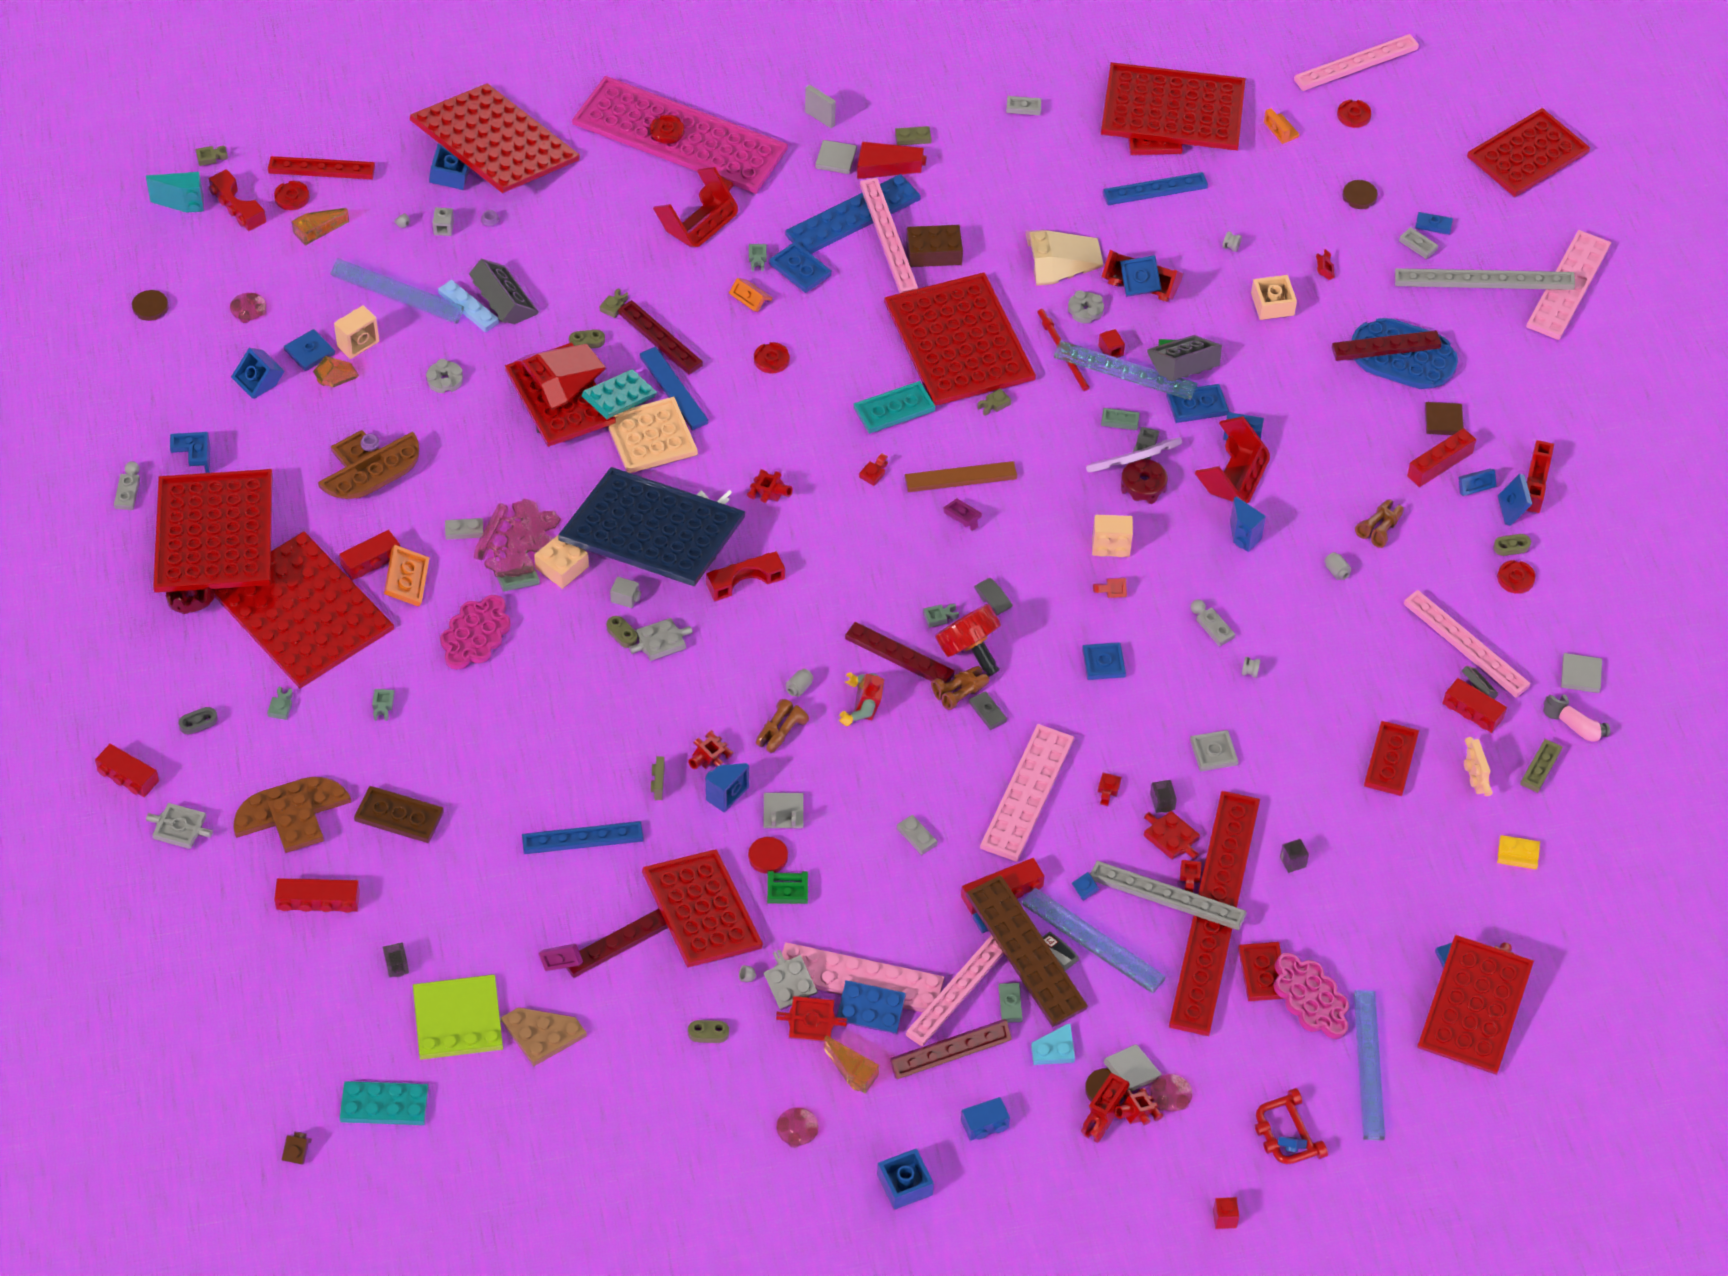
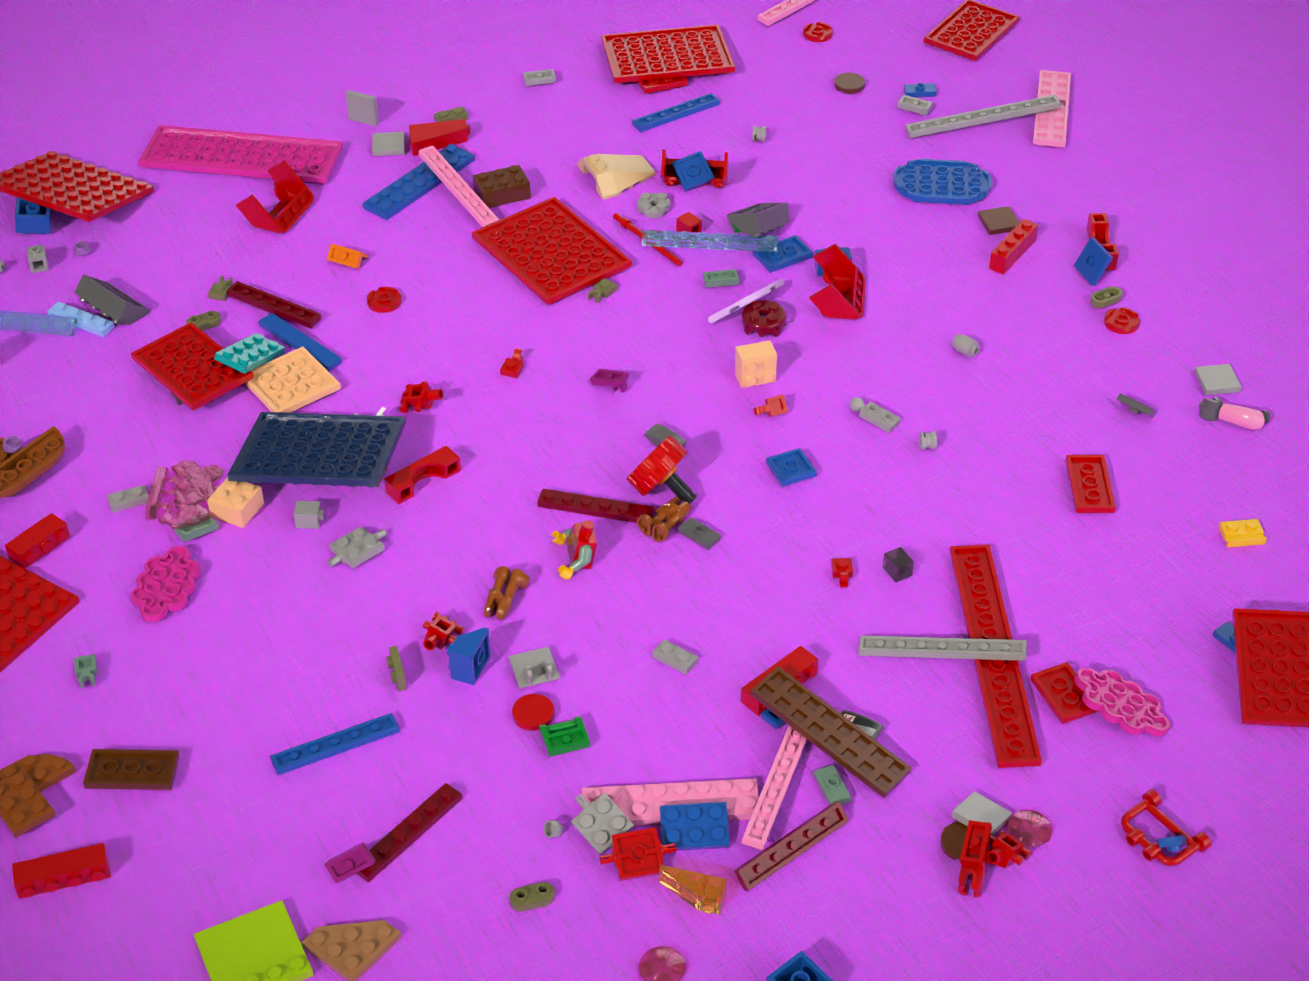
camera: 15 degrees left, 10 degrees down
clear smoke brick [383,942,409,978] -> none
orange plate [384,545,430,607] -> none
light grey plate [426,359,463,393] -> none
wedge [514,344,606,410] -> none
olive plate [606,616,637,648] -> none
red plate [642,849,763,968] -> none
red tile [650,115,684,144] -> none
sand green plate [749,244,767,271] -> none
blue plate [769,242,831,293] -> none
light grey brick [786,669,814,697] -> none
teal plate [854,381,935,434] -> none
dark orange tile [905,461,1017,492] -> none
sand green plate [923,604,959,628] -> none
blue brick [961,1097,1010,1141] -> none
bright pink plate [980,724,1074,862] -> none
clear light blue plate [1023,888,1165,994] -> none
medium azure wing [1031,1024,1075,1065] -> none
blue plate [1072,872,1100,901] -> none
dark grey slope [1133,427,1160,460] -> none
red plate [1143,811,1200,860] -> none
red plate [1180,860,1201,893] -> none
light grey tile [1190,730,1238,772] -> none
red brick [1213,1197,1239,1229] -> none
blue slope [1230,497,1266,552] -> none
light nougat brick [1251,275,1297,320] -> none
orange panel [1264,108,1299,144] -> none
clear smoke brick [1280,839,1309,873] -> none
red plate [1316,249,1335,280] -> none
dark red plate [1331,330,1441,361] -> none
clear light blue plate [1354,990,1385,1140] -> none
dark orange piece [1355,499,1404,548] -> none
bright pink plate [1404,590,1530,698] -> none
red brick [1442,678,1507,733] -> none
blue plate [1458,468,1497,496] -> none
light nougat plate [1464,737,1493,796] -> none
olive plate [1520,739,1563,793] -> none

